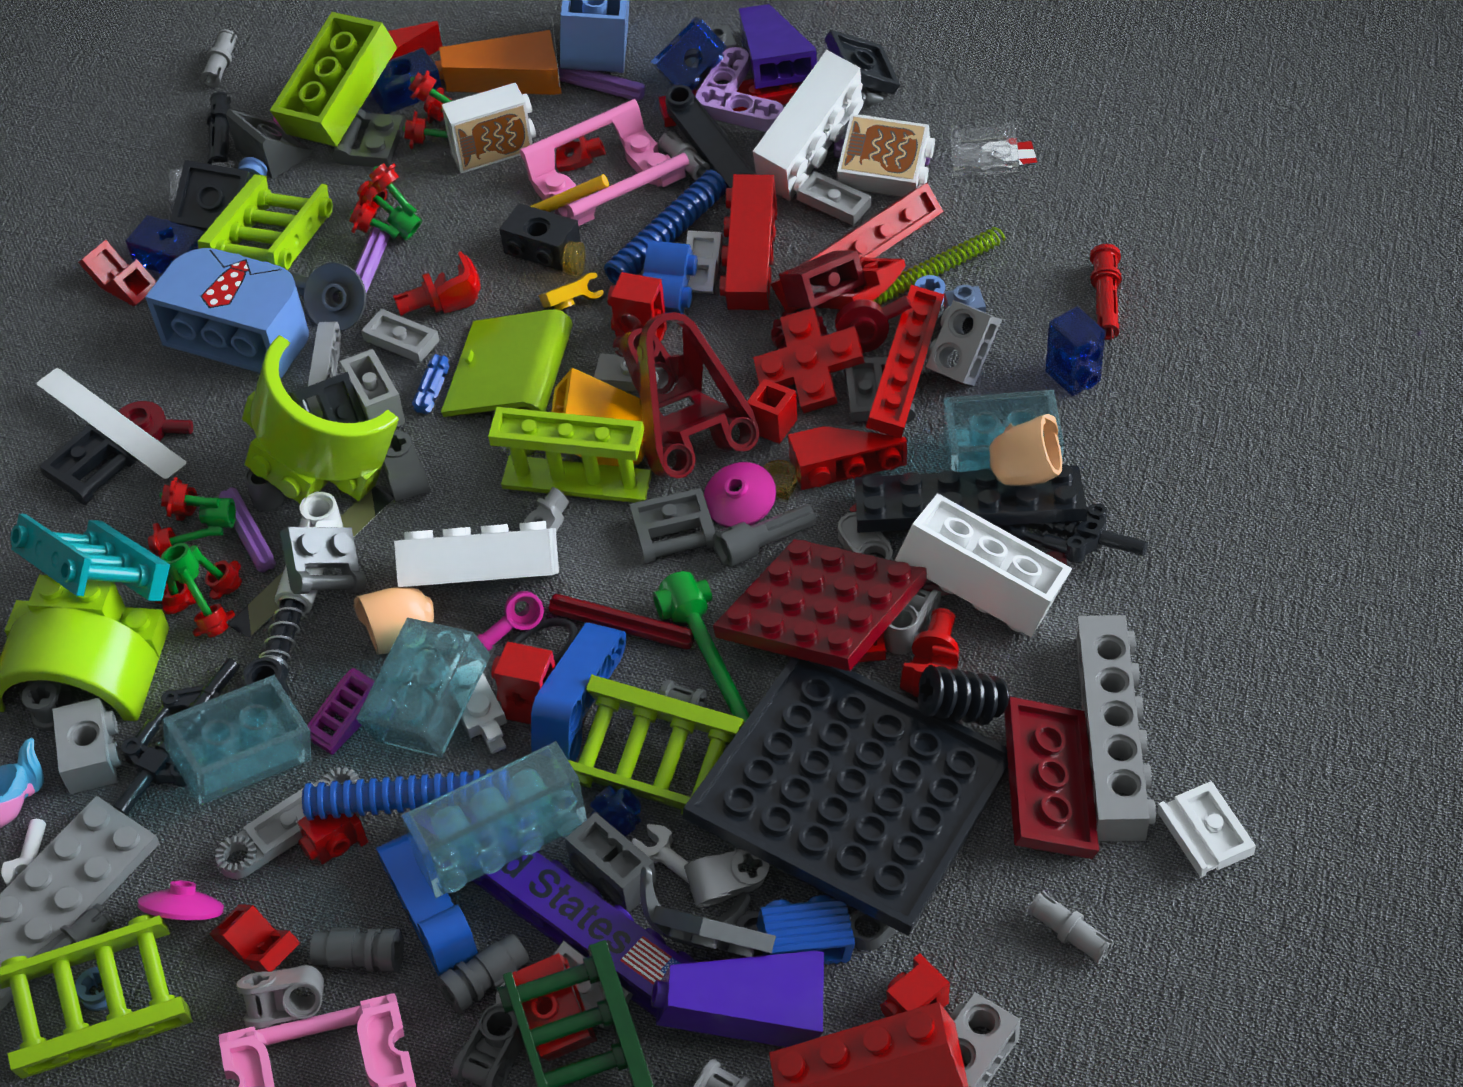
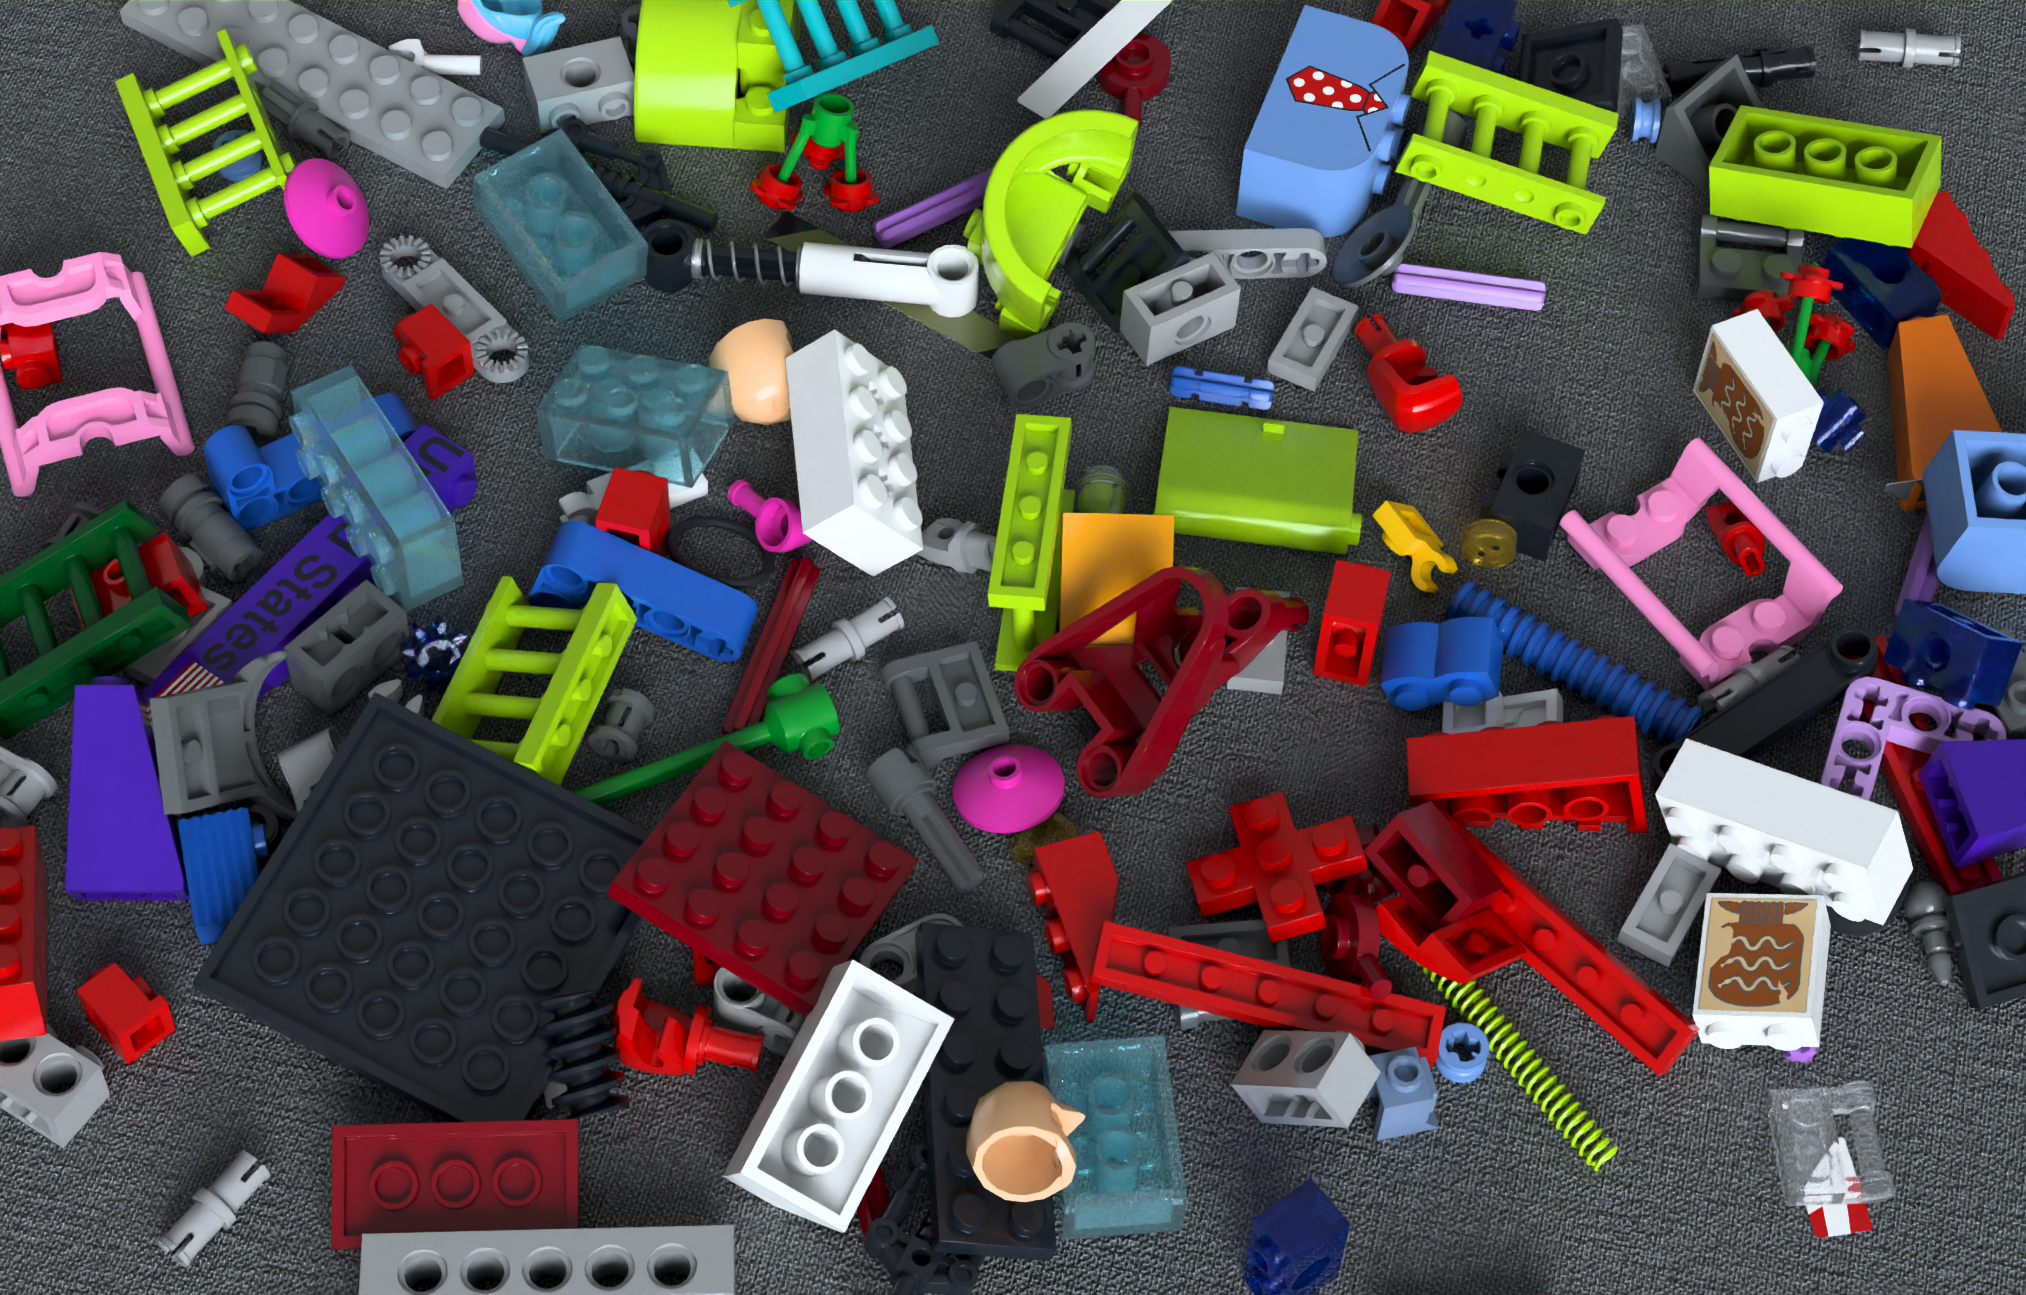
camera: 80 degrees right, 5 degrees up
plant [148,477,236,558] -> none
light grey piece [236,965,324,1029] -> none
dark grey plate [280,527,366,594] -> none
magenta slope [302,668,385,755] -> none
blue piece [302,768,511,821] -> none
plant [349,163,422,241] -> none
yellow bar [531,174,609,212] -> none
red brick [747,378,798,444] -> none
none -> light grey pin [792,597,905,682]

